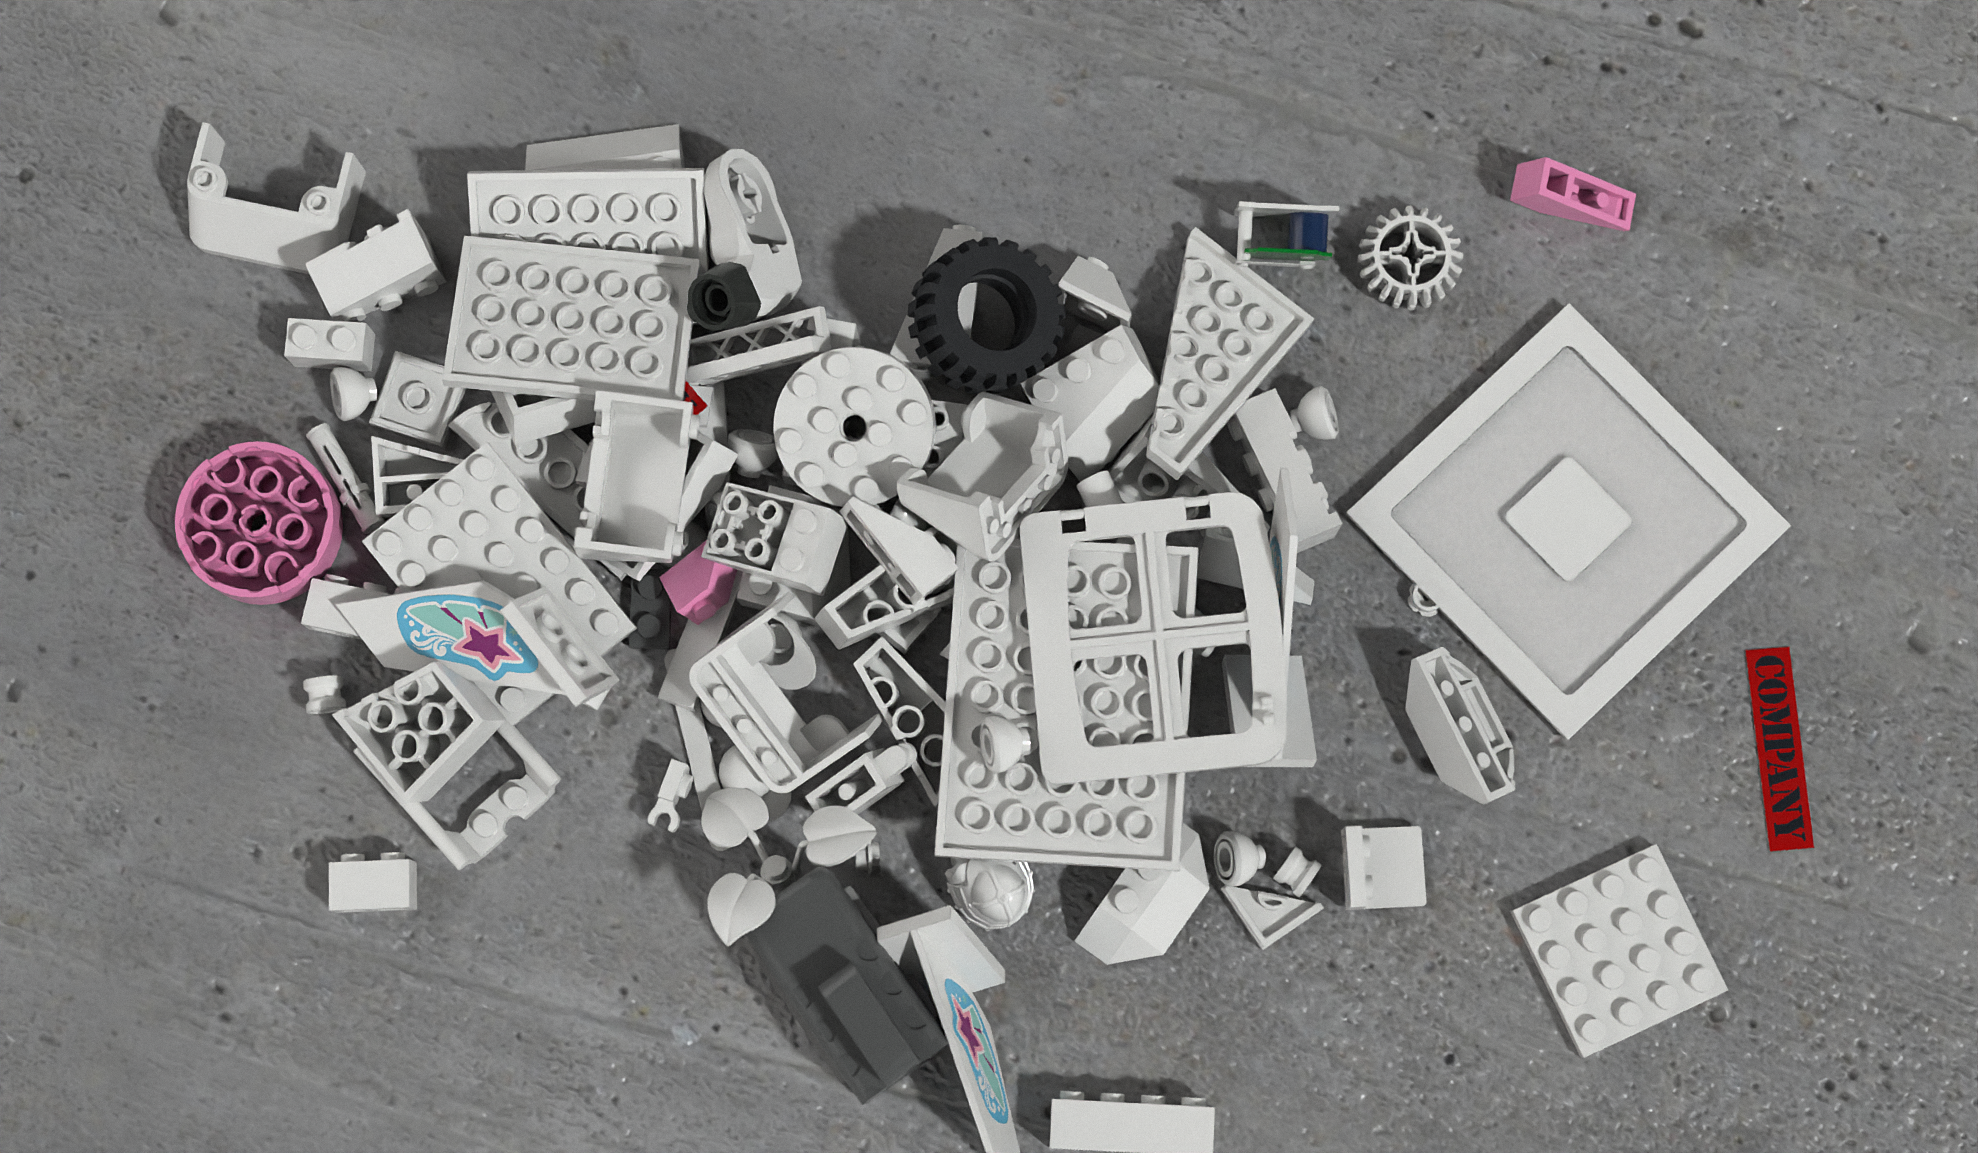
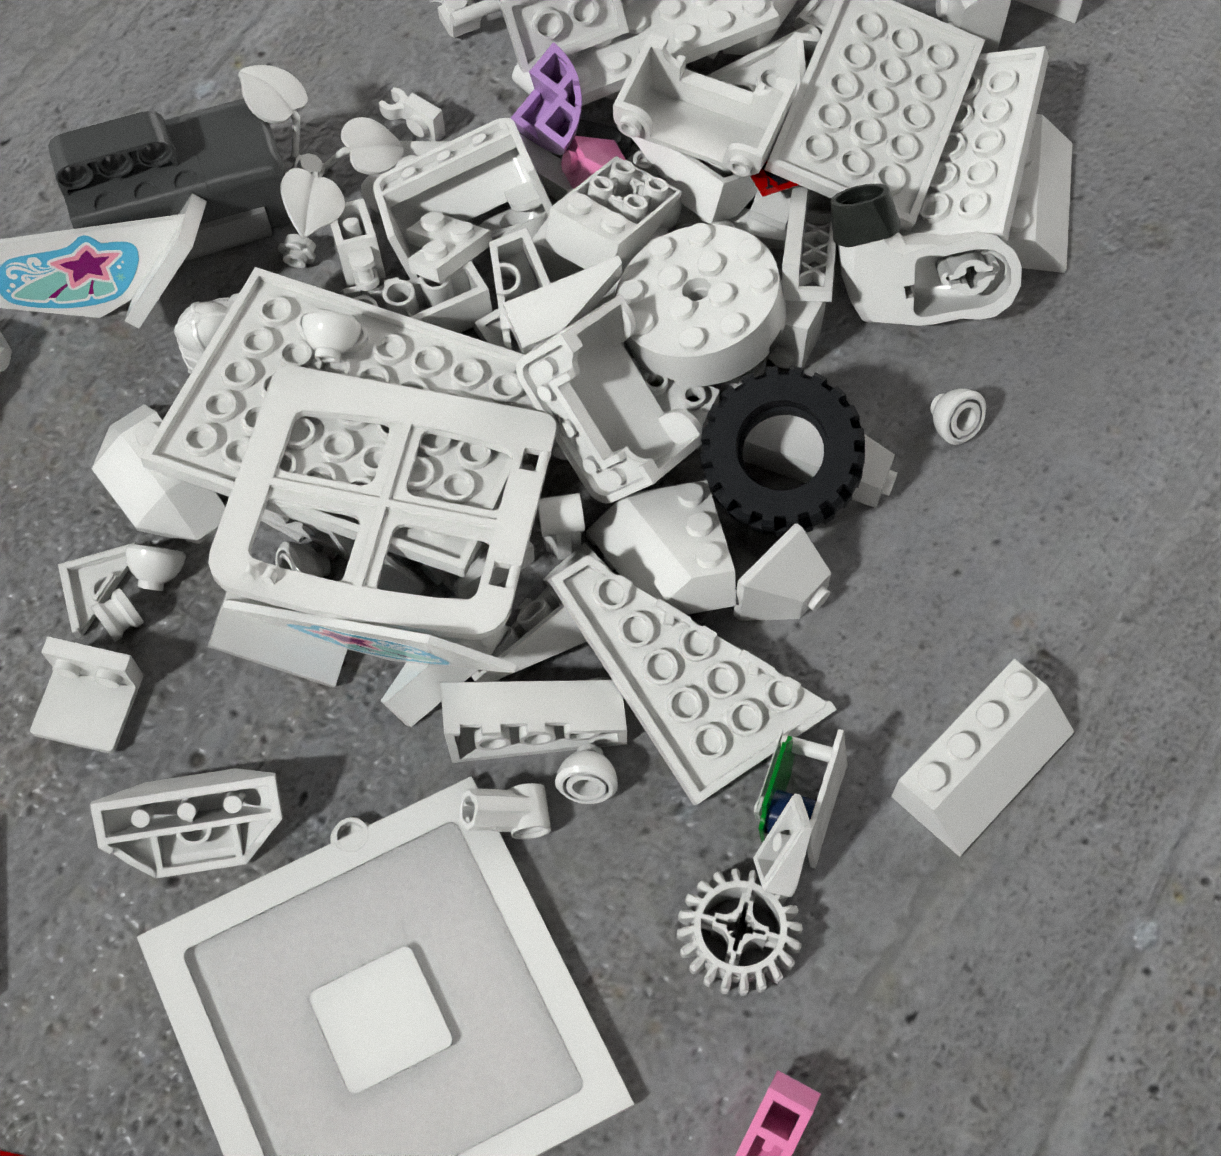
camera: 105 degrees right, 15 degrees down
none -> white brick [275,541,331,578]
none -> white plate [406,211,492,283]
none -> white piece [459,783,551,839]
none -> lavender brick [511,42,582,155]
none -> white slope [753,794,812,897]
none -> white slope [891,659,1074,857]
none -> white brick [930,389,986,445]

